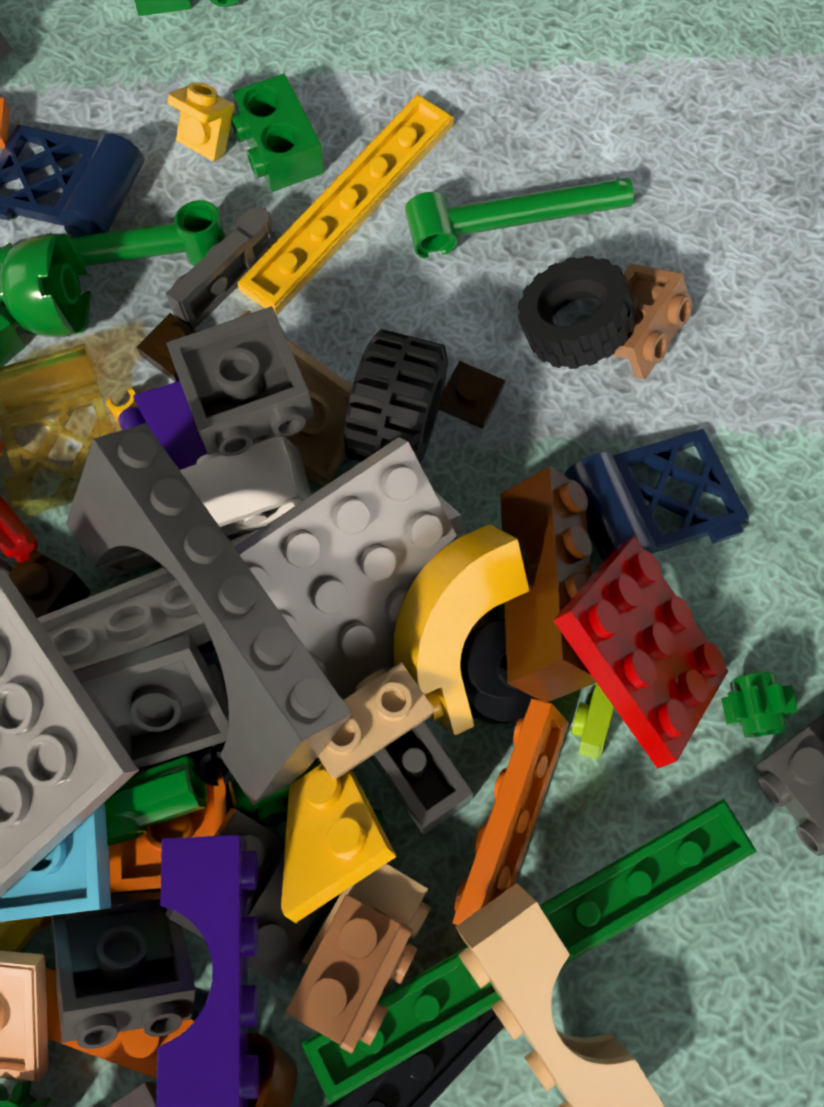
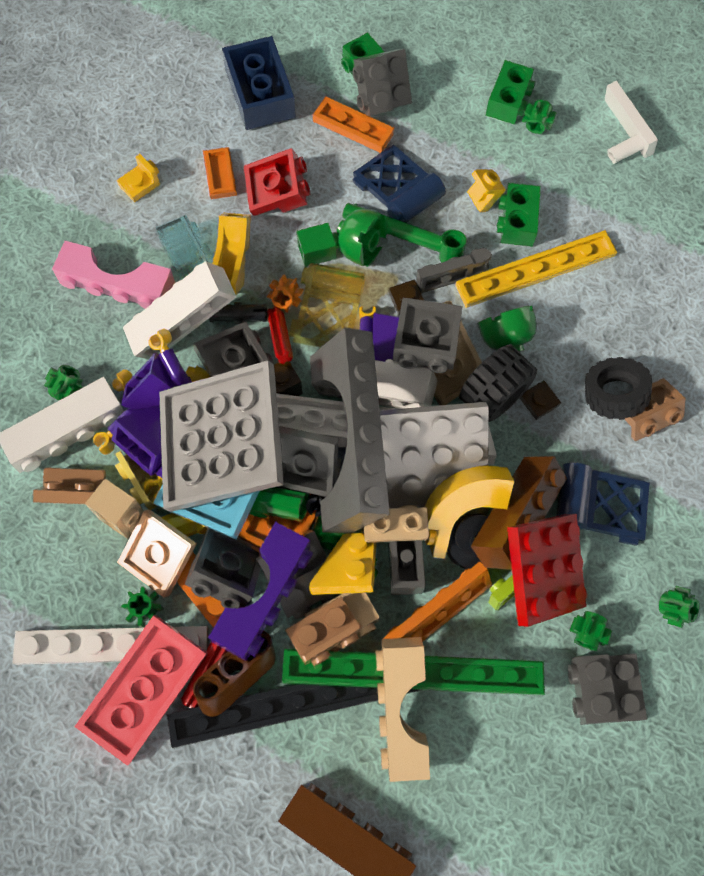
camera: 30 degrees right, 0 degrees up
green piece [405,177,634,258] -> none
none -> green cylinder [477,306,537,352]

